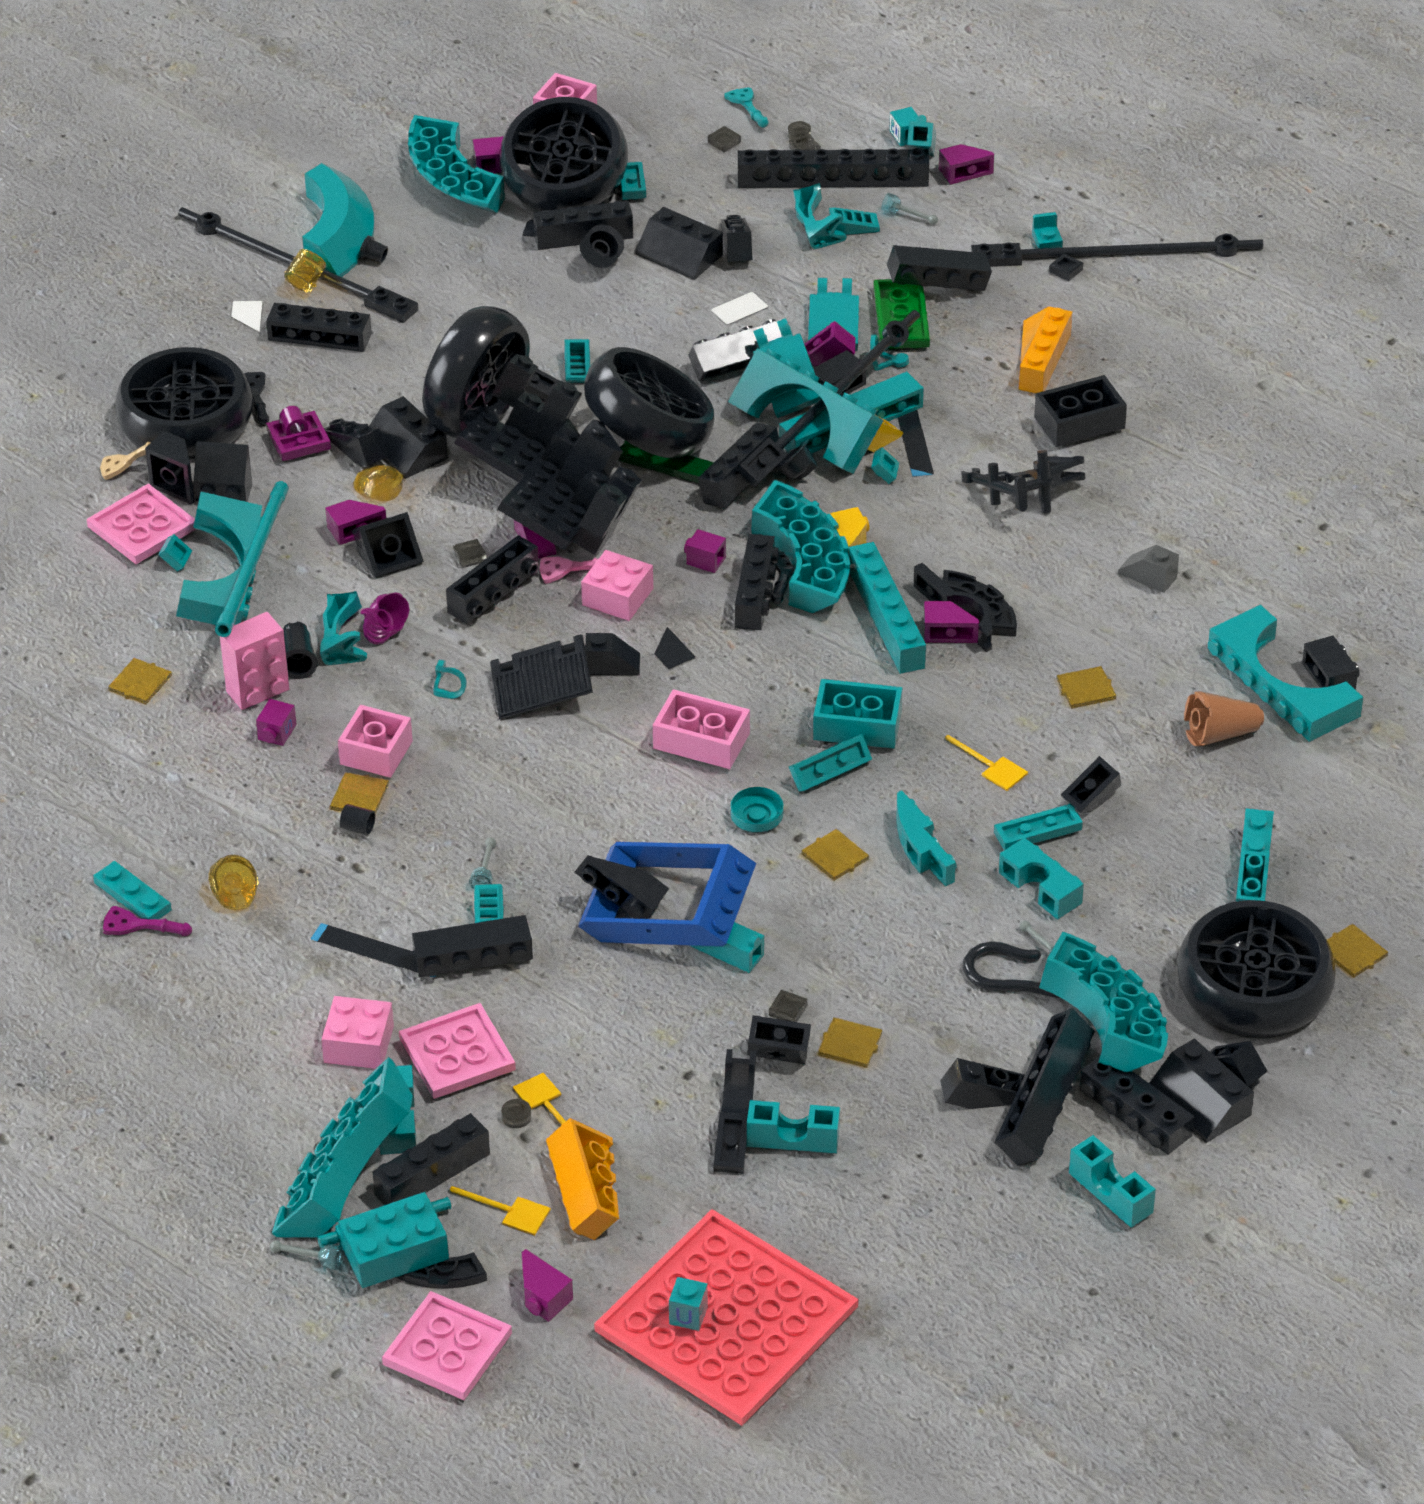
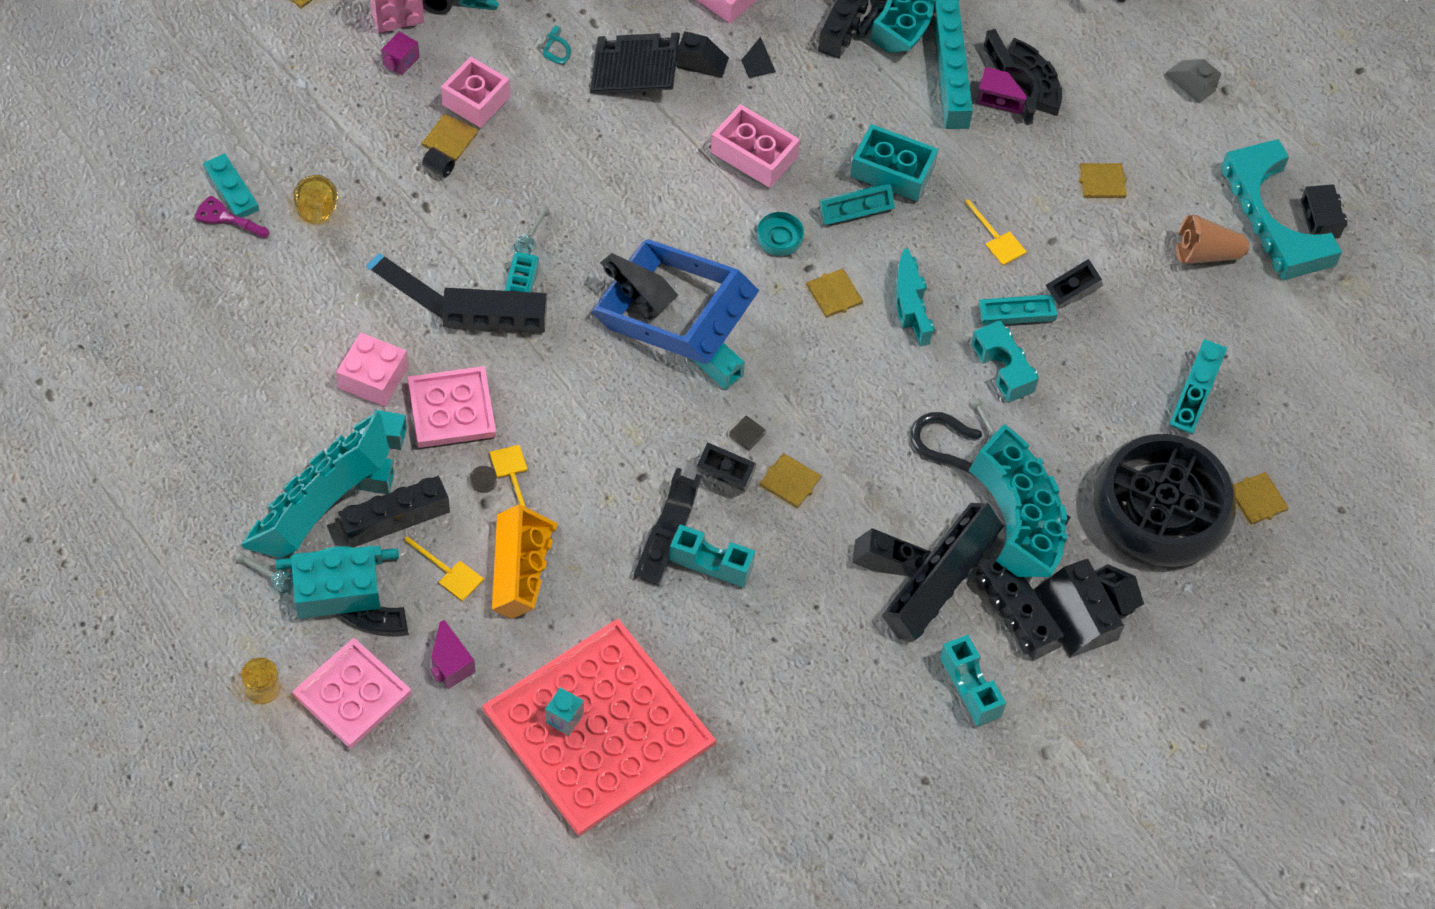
camera: 10 degrees right, 15 degrees up
none -> clear yellow piece [241,657,281,704]

